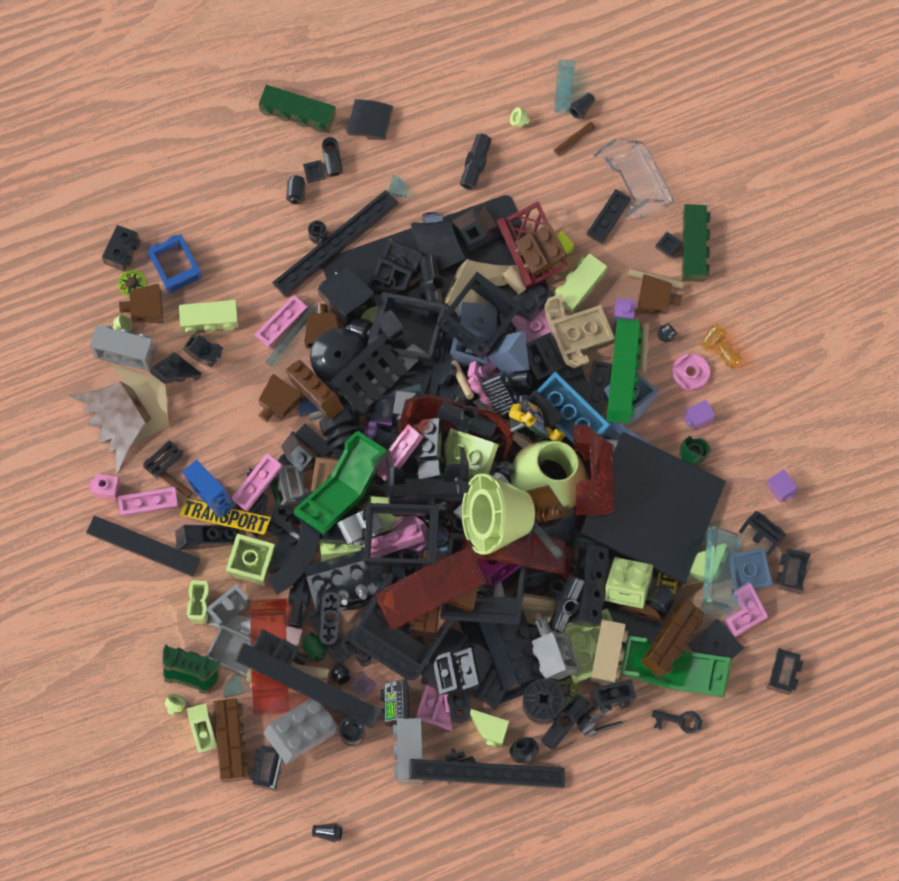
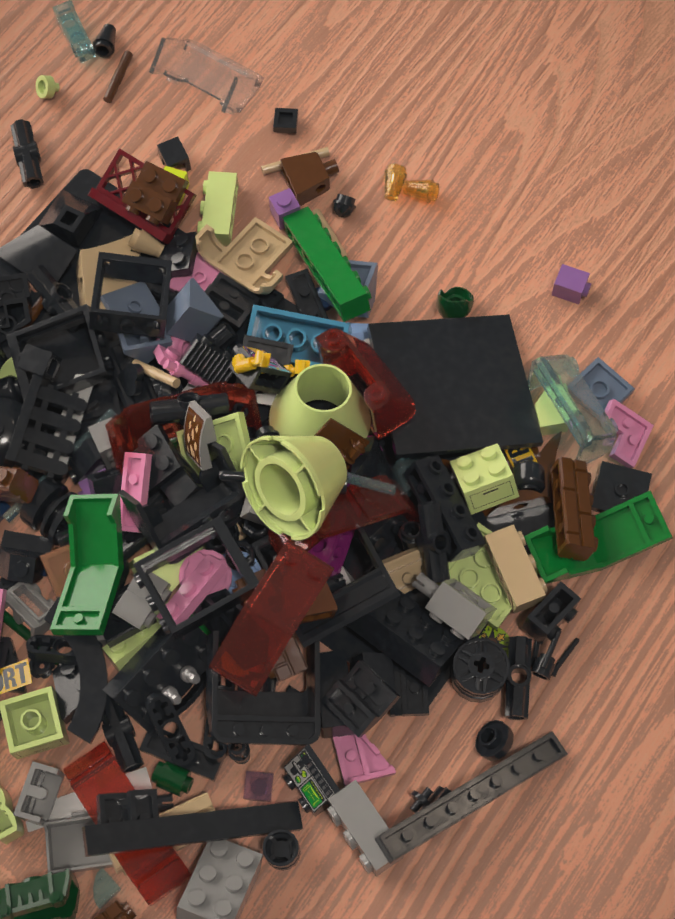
camera: 30 degrees left, 5 degrees down
black plate [331,665,351,685] -> none
tile [422,212,443,223] -> none
black plate [449,691,470,724] -> none
yellowish green slope [470,709,509,748] -> none
black tile [587,189,631,245] -> none
black piece [651,710,703,734] -> none
bright pink tile [672,354,710,391] -> none
dark green brick [682,204,710,282] -> none
medium lavender brick [684,399,715,431] -> none
black window [739,511,787,555] -> none
black window [776,548,811,595] -> none
none -> black panel [157,136,191,171]
none -> slope [184,400,217,471]

